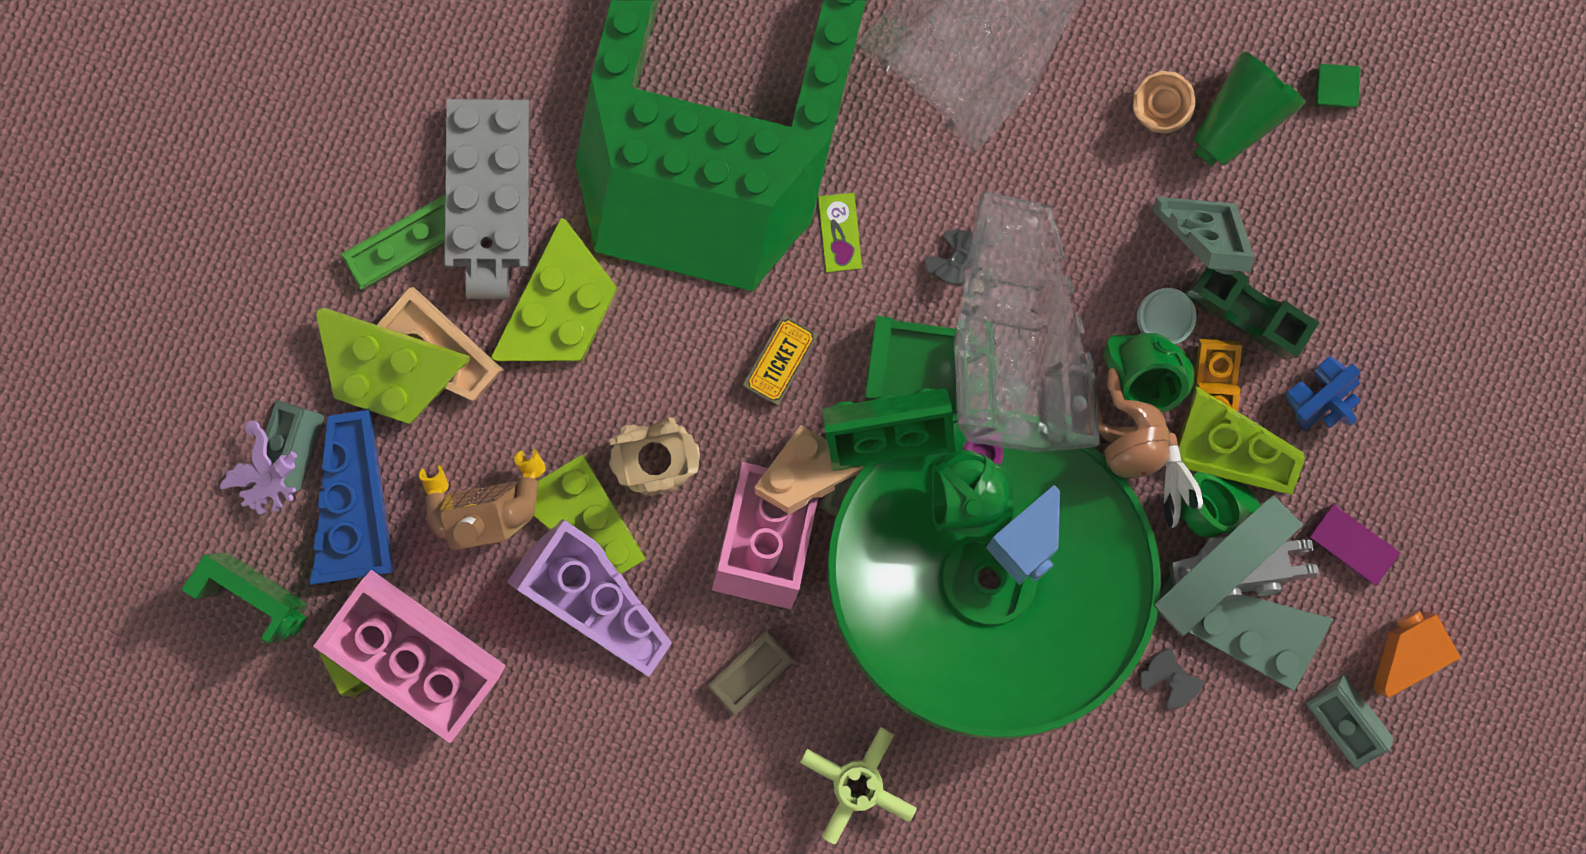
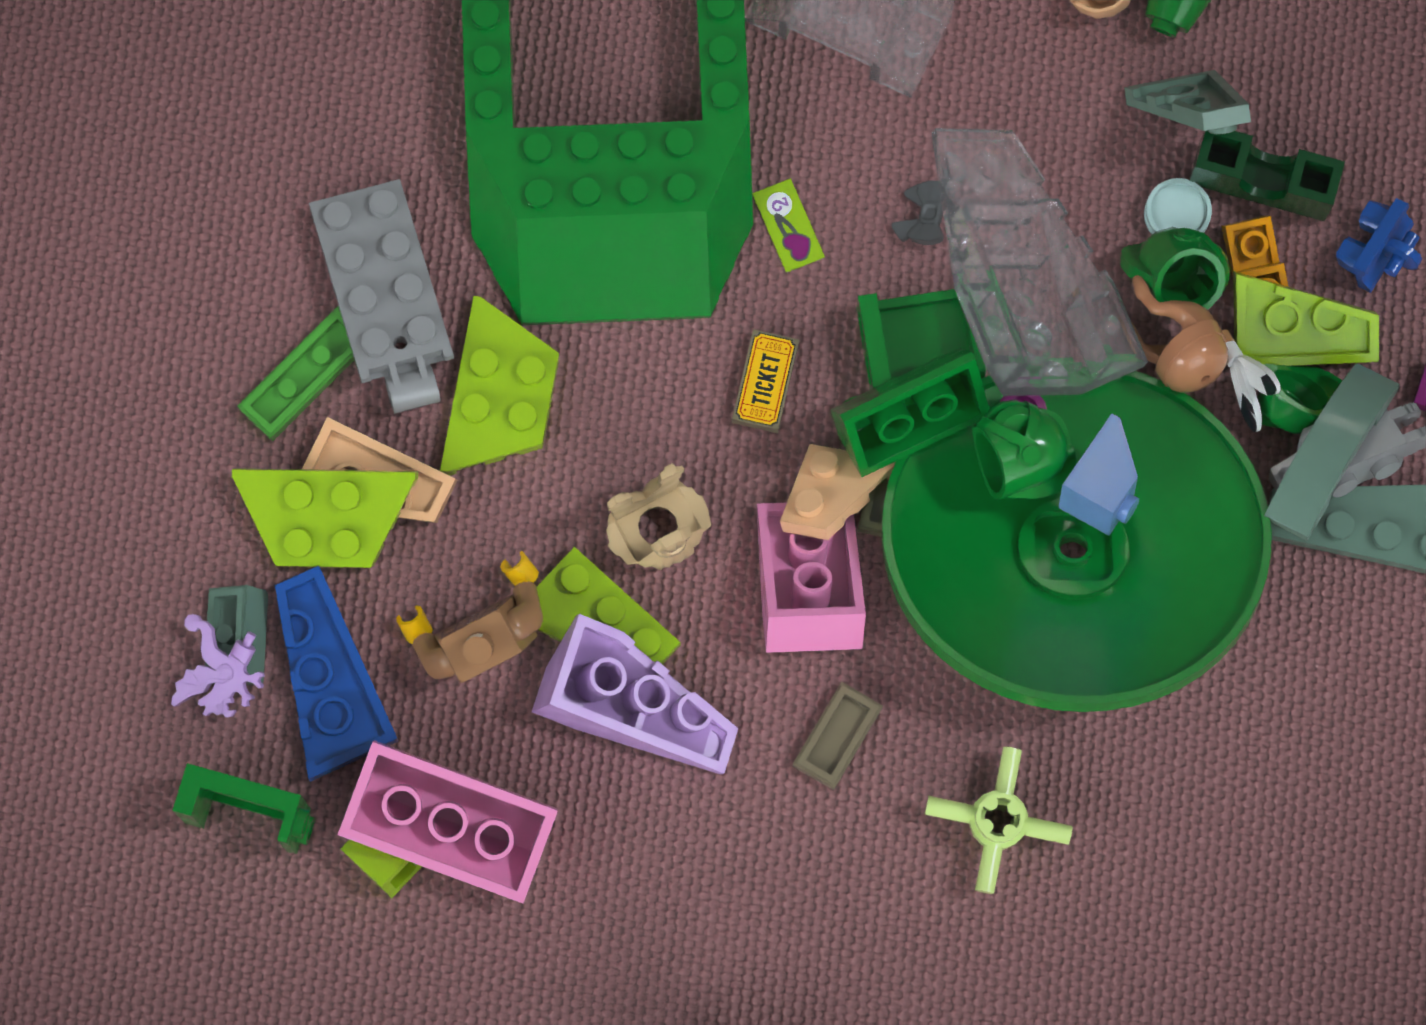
camera: 15 degrees left, 10 degrees down
dark grey piece [1141,648,1203,709] -> none

